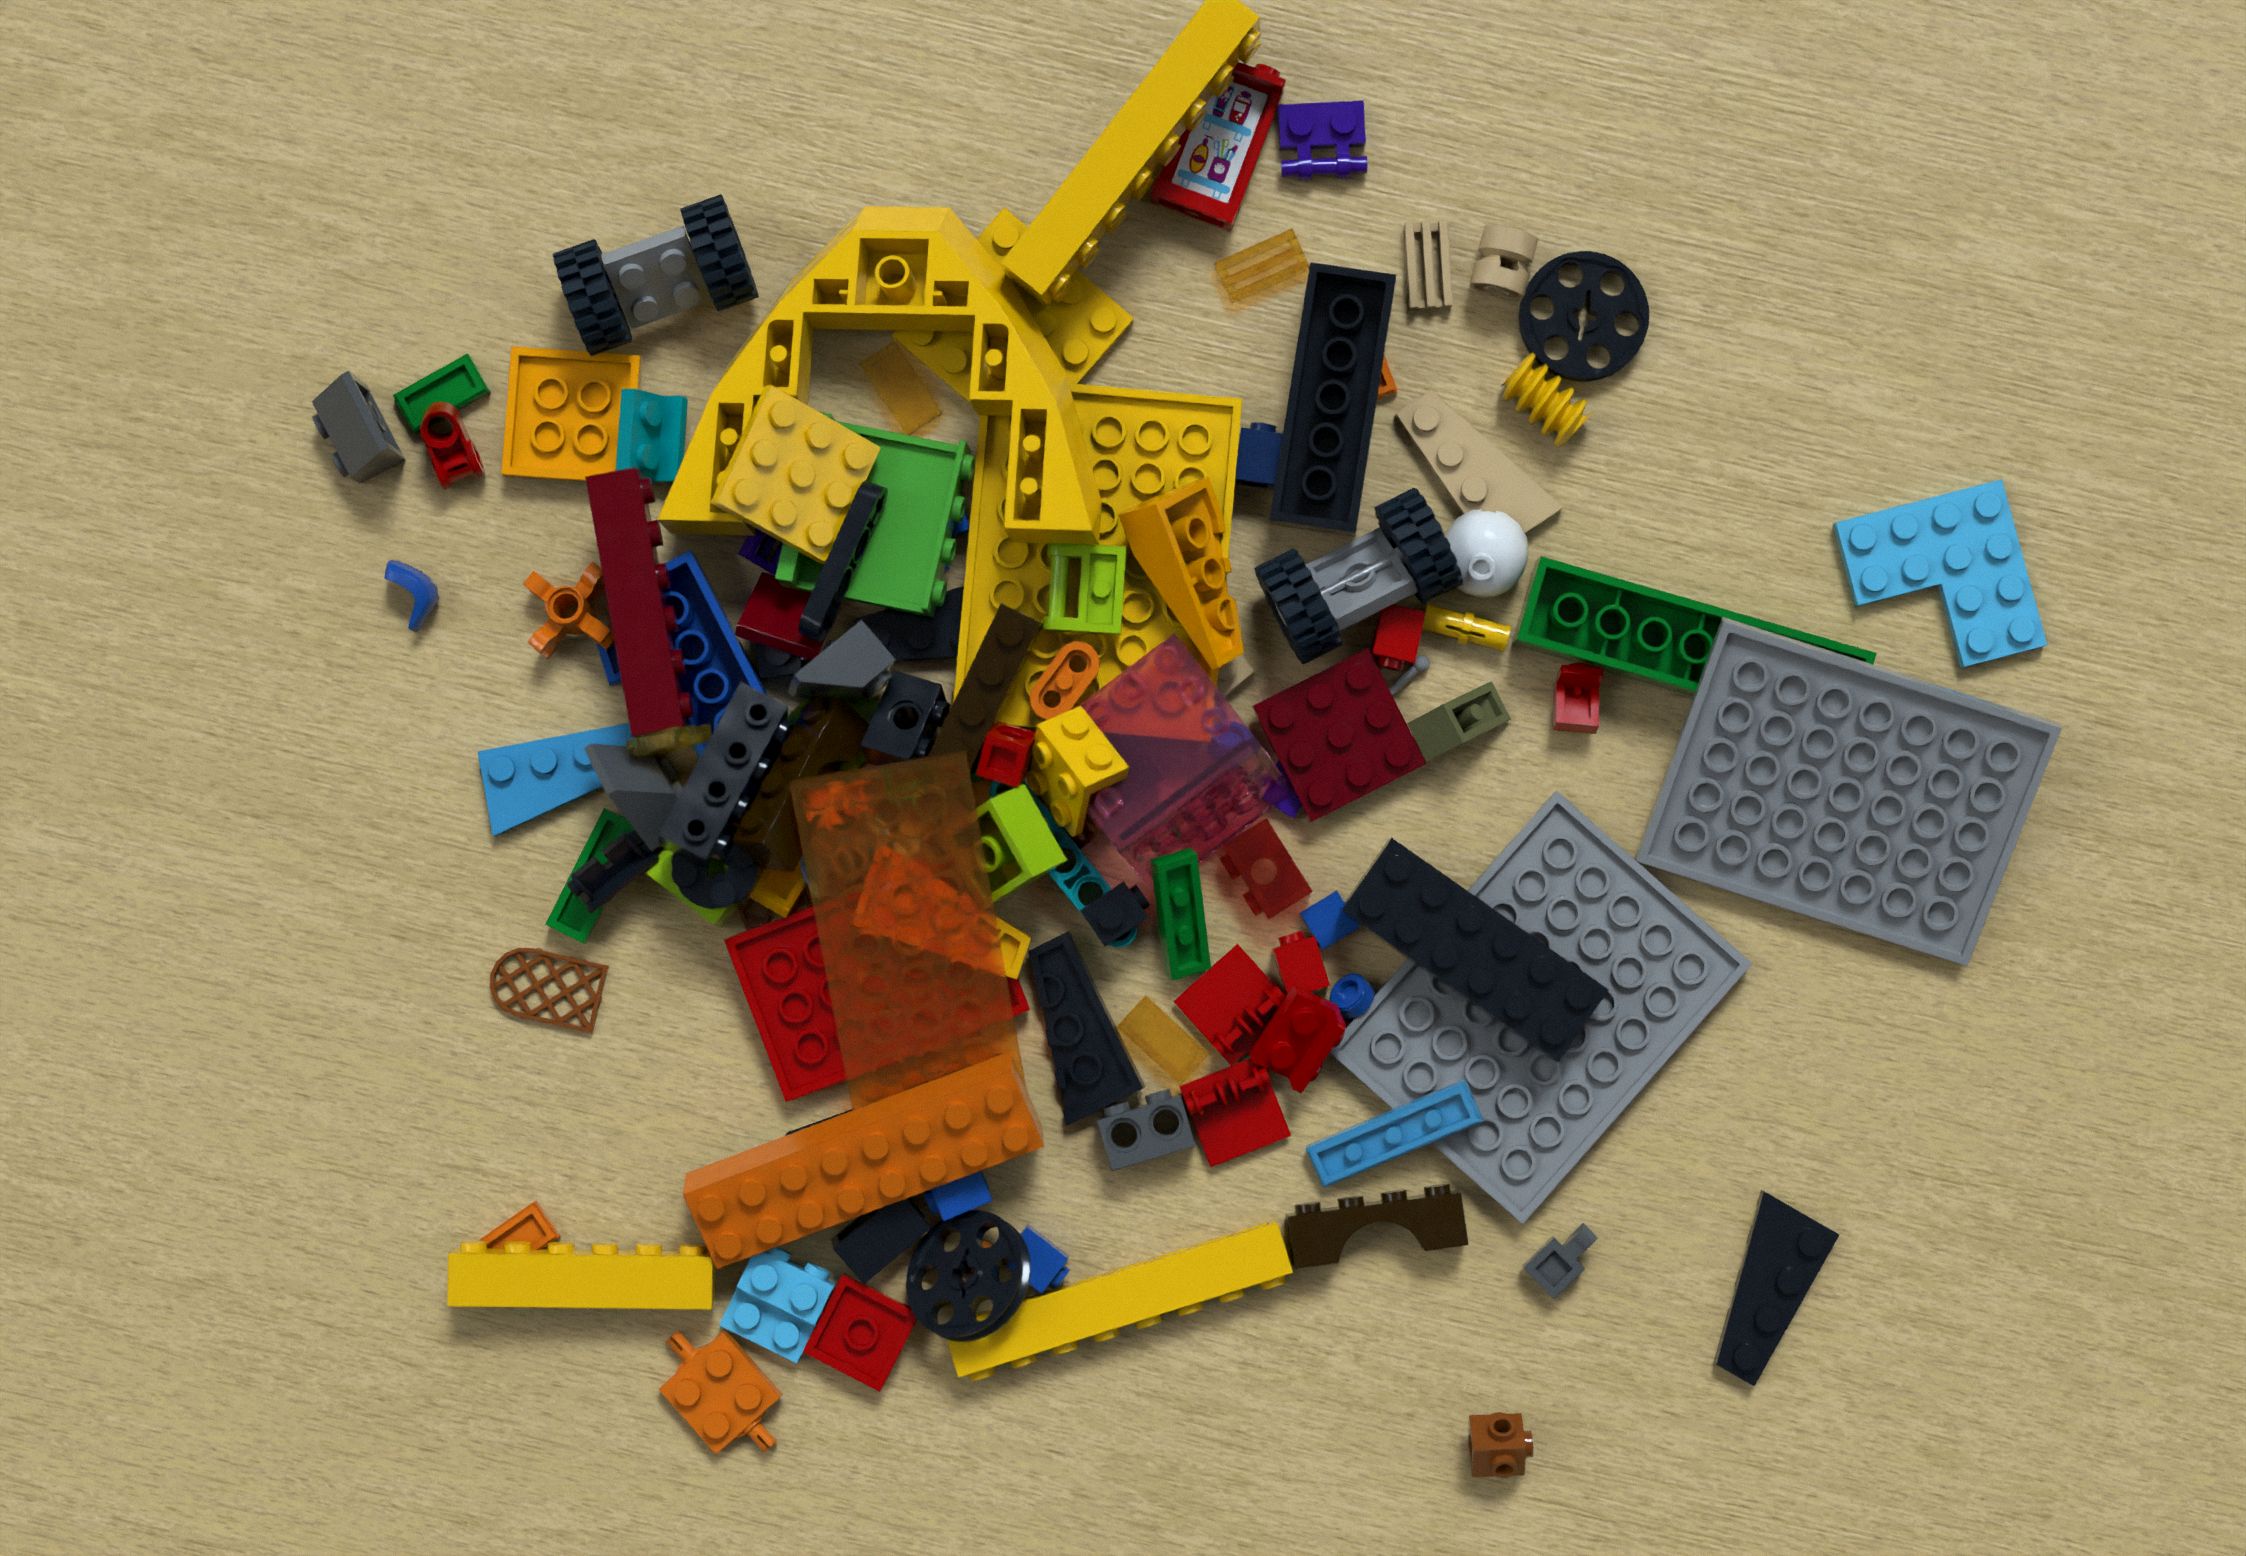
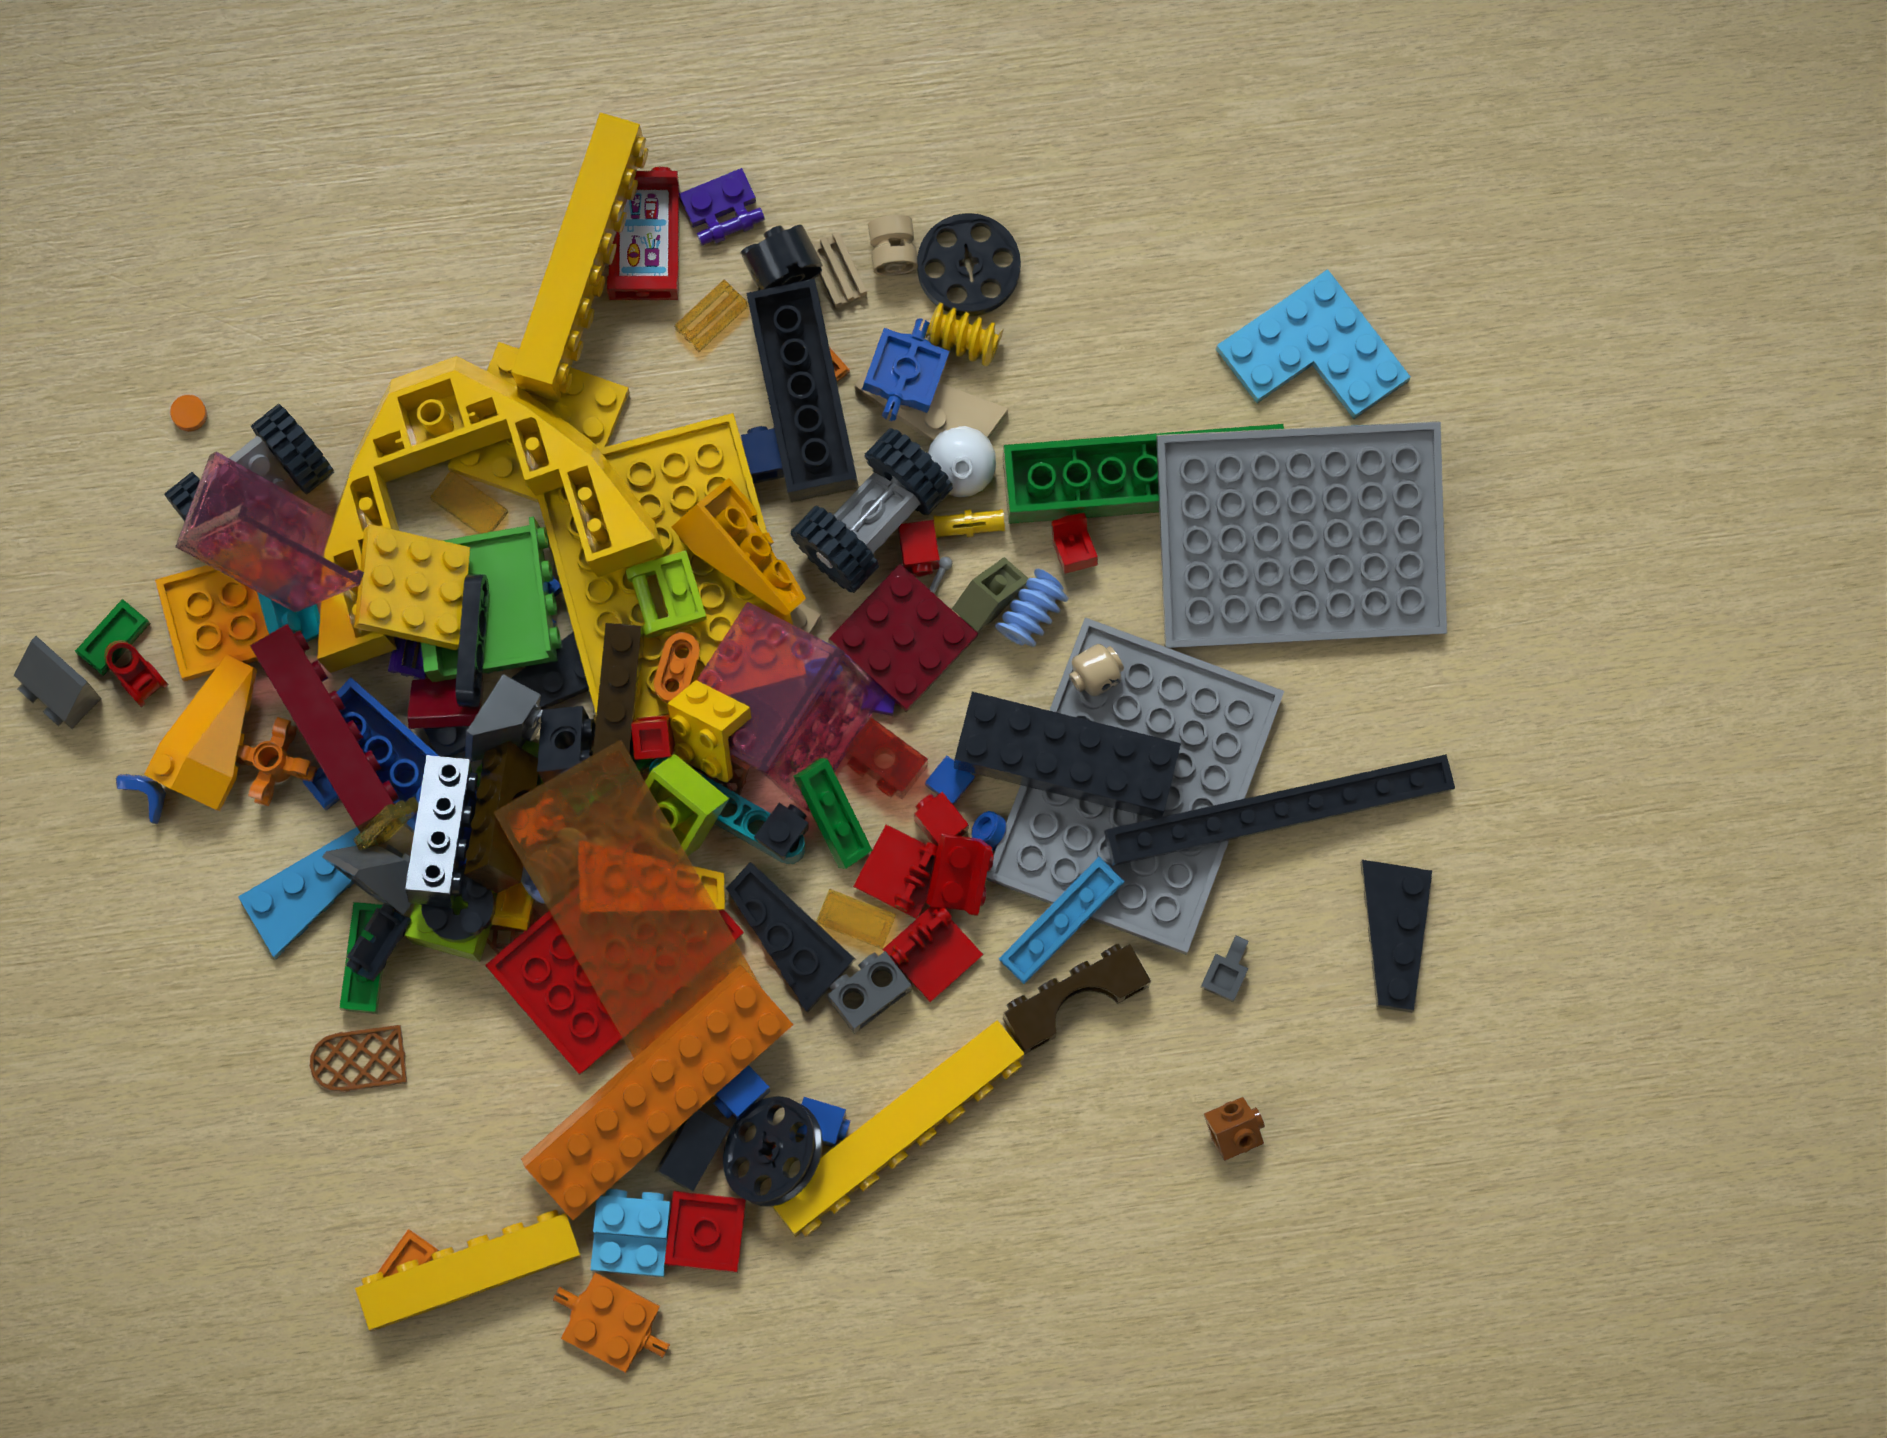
camera: 25 degrees left, 10 degrees down
none -> light orange wedge [144,654,257,811]
none -> orange tile [170,395,207,432]
none -> clear pink bracket [175,451,364,613]
none -> black brick [740,225,823,291]
none -> blue plate [862,318,950,421]
none -> light blue piece [995,568,1068,647]
none -> tan head [1069,644,1124,697]
none -> black plate [1104,754,1455,866]

